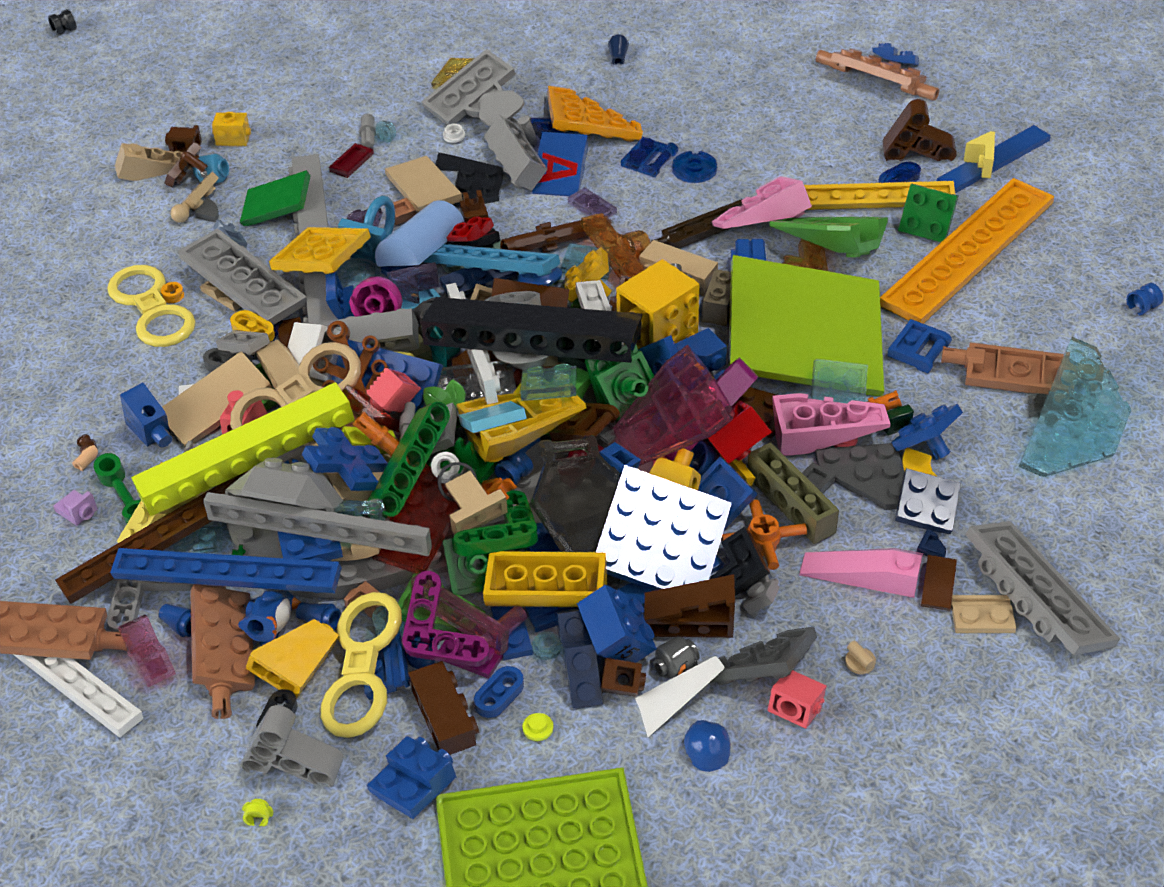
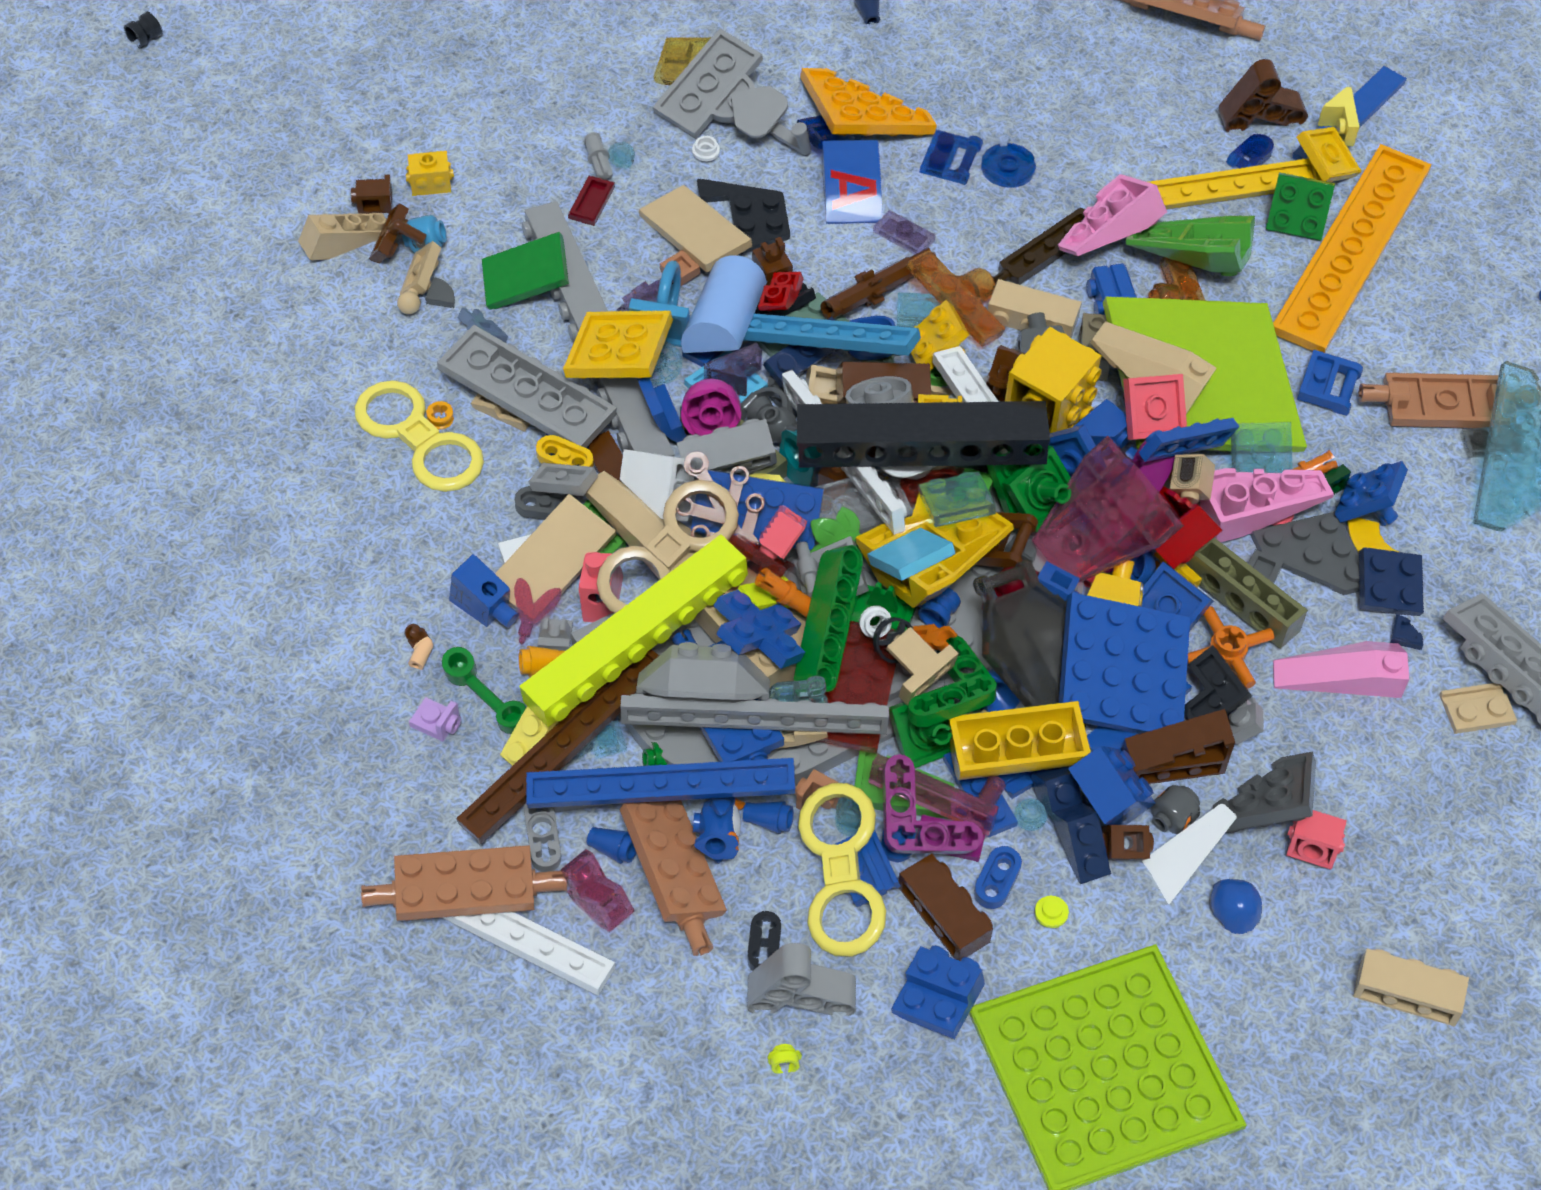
camera: 15 degrees left, 10 degrees up
yellow slope [245,619,339,699] -> none
light grey brick [484,115,548,191] -> none
tan plate [845,640,876,674] -> none
reddish brown slope [921,555,957,611] -> none
none -> clear pink piece [514,578,562,644]
none -> tan wedge [1090,321,1217,414]
none -> coral tile [1123,374,1187,440]
none -> blue plate [1138,418,1240,462]
none -> tan brick [1170,454,1215,504]
none -> yellow plate [1296,127,1361,182]
none -> tan brick [1353,948,1469,1027]

